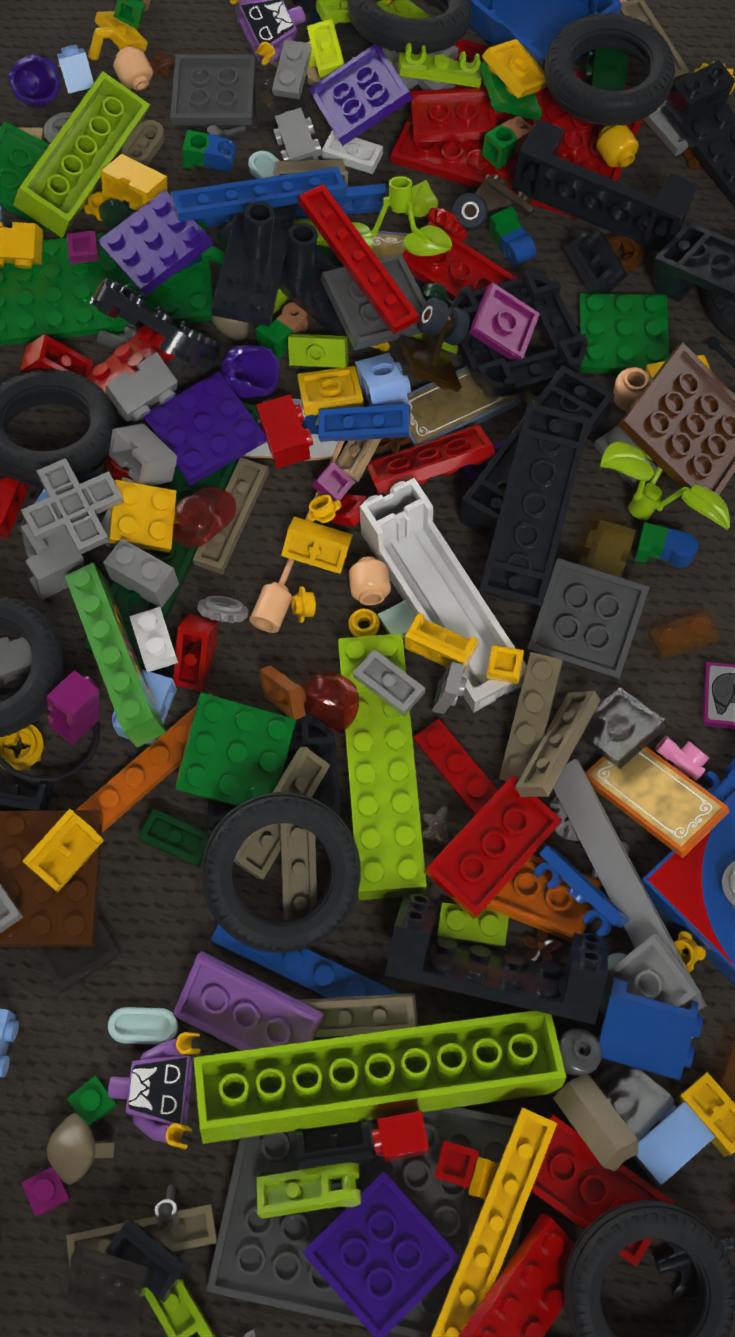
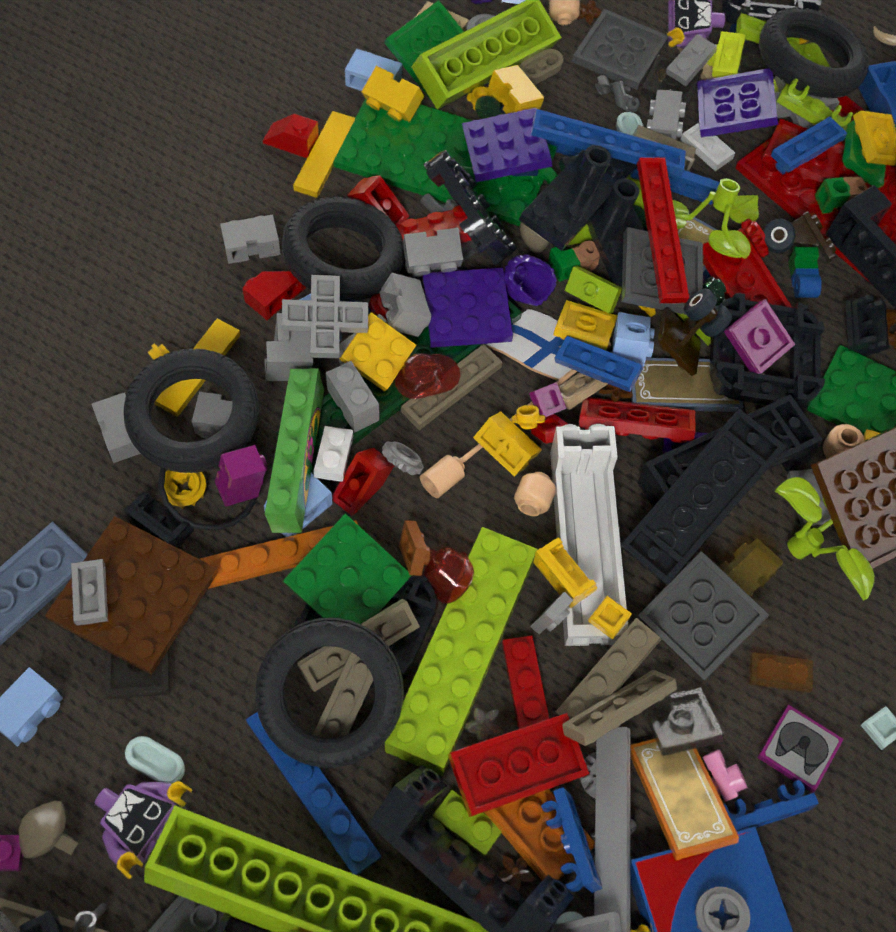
camera: 20 degrees right, 5 degrees down
yellow hinge [22,809,104,892] -> none
magenta plate [67,230,99,264] -> none
green plate [67,1075,118,1127] -> none
dark green plate [138,808,211,868] -> none
medium lavender tile [173,951,325,1051] -> none
leg [182,130,237,171] -> none
red brick [256,394,313,469] -> none
yellow plate [291,586,316,623] -> none
dark tan plate [299,993,418,1037] -> none
yellow plate [348,609,380,637] -> none
light grey plate [353,649,425,717] -> none
light aqua tile [378,600,416,638] -> none
leg [634,522,698,568] -> none
none -> dark grey arm [612,81,640,113]
none -> blue plate [771,117,847,175]

